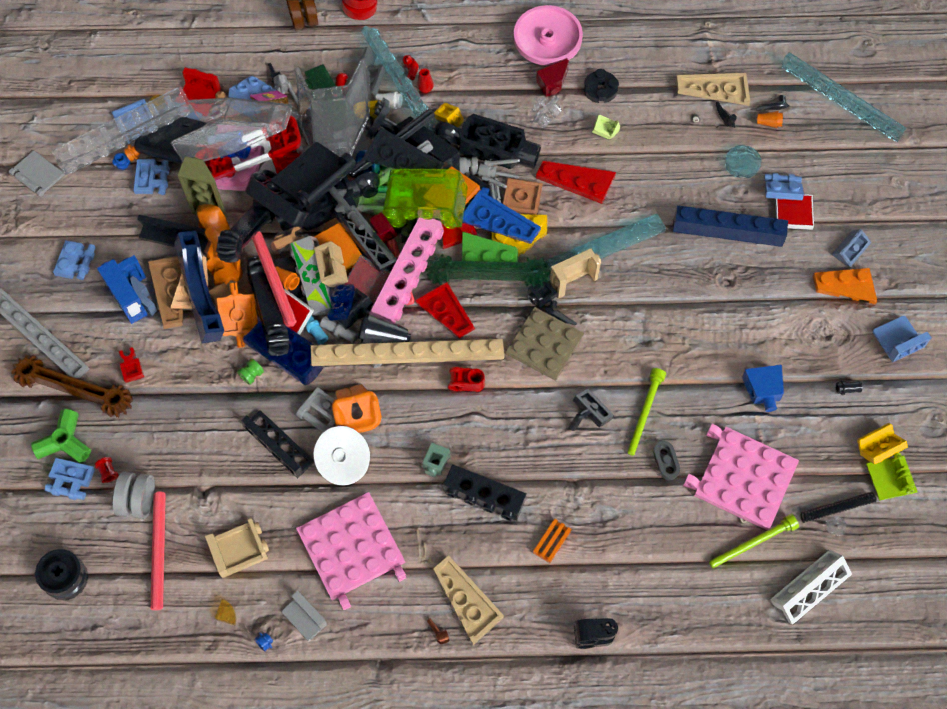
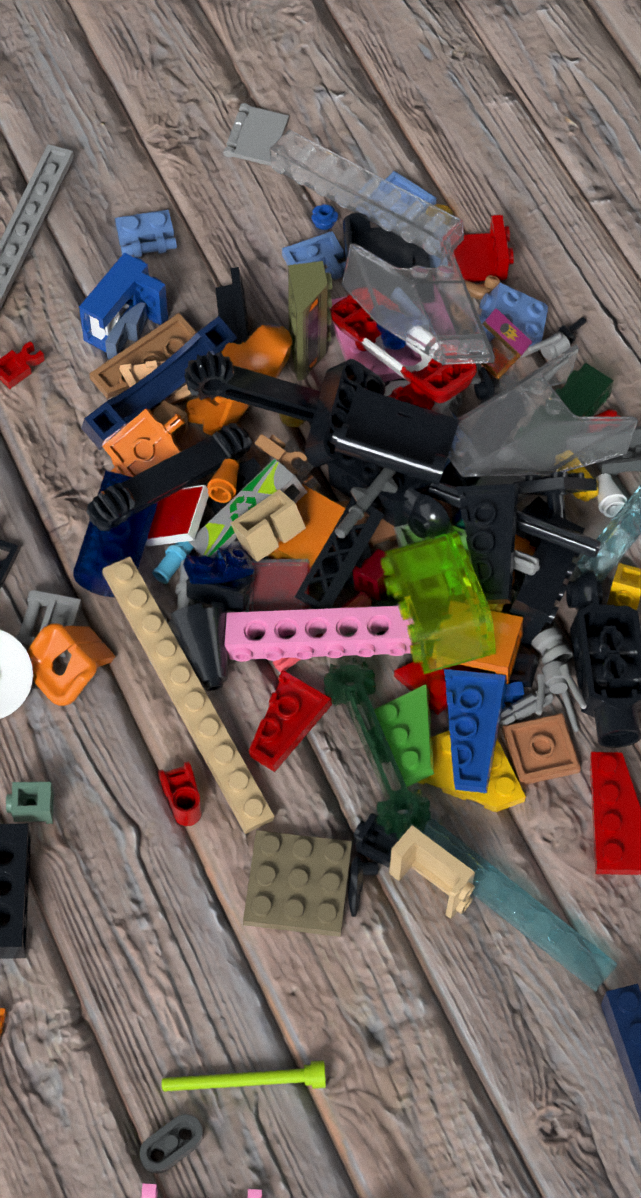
camera: 65 degrees right, 5 degrees down
orange plate [124,144,140,161] -> none
bright green wheel [237,358,264,385] -> none
coral axle [252,231,296,327] -> none
black plate [569,389,614,431] -> none

